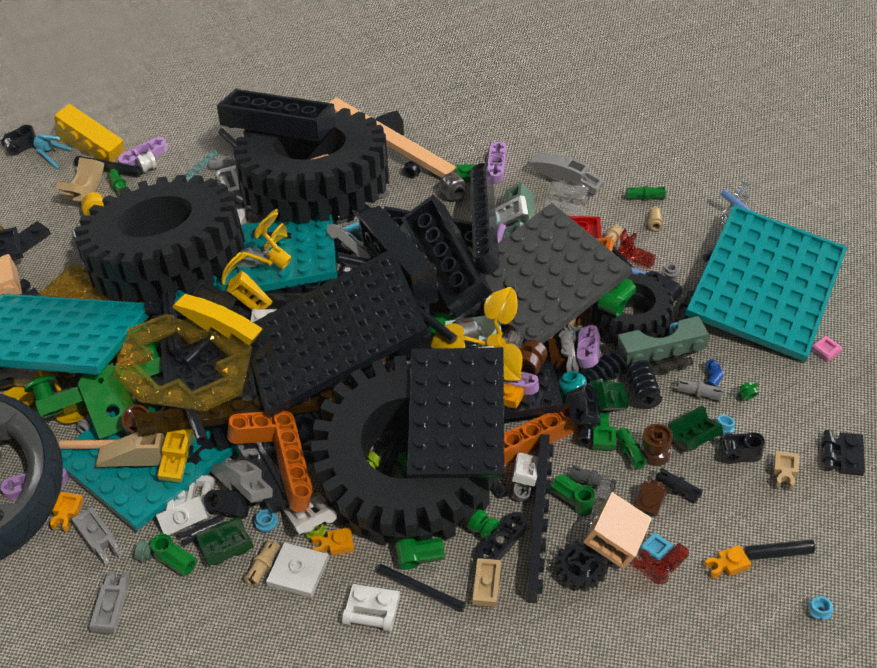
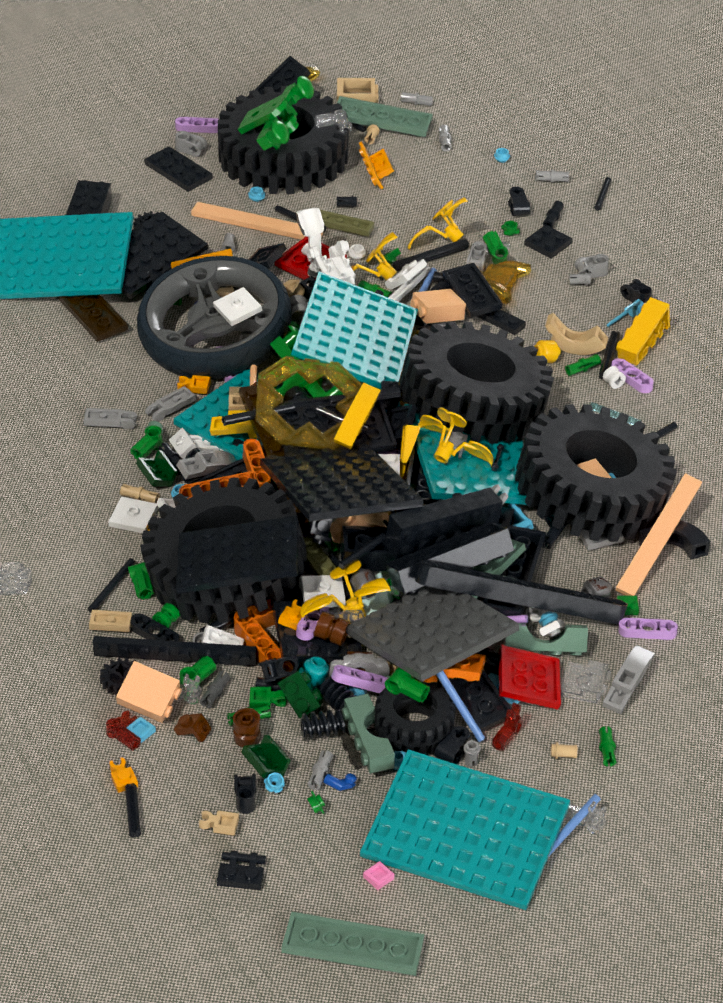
camera: 85 degrees right, 5 degrees down
black brick [217,89,336,142] -> none
white plate [342,584,400,632] -> none
black plate [403,161,421,179] -> none
tan pin [604,224,623,246] -> none
black pin [655,468,703,503] -> none
medium azure plate [808,596,833,620] -> none

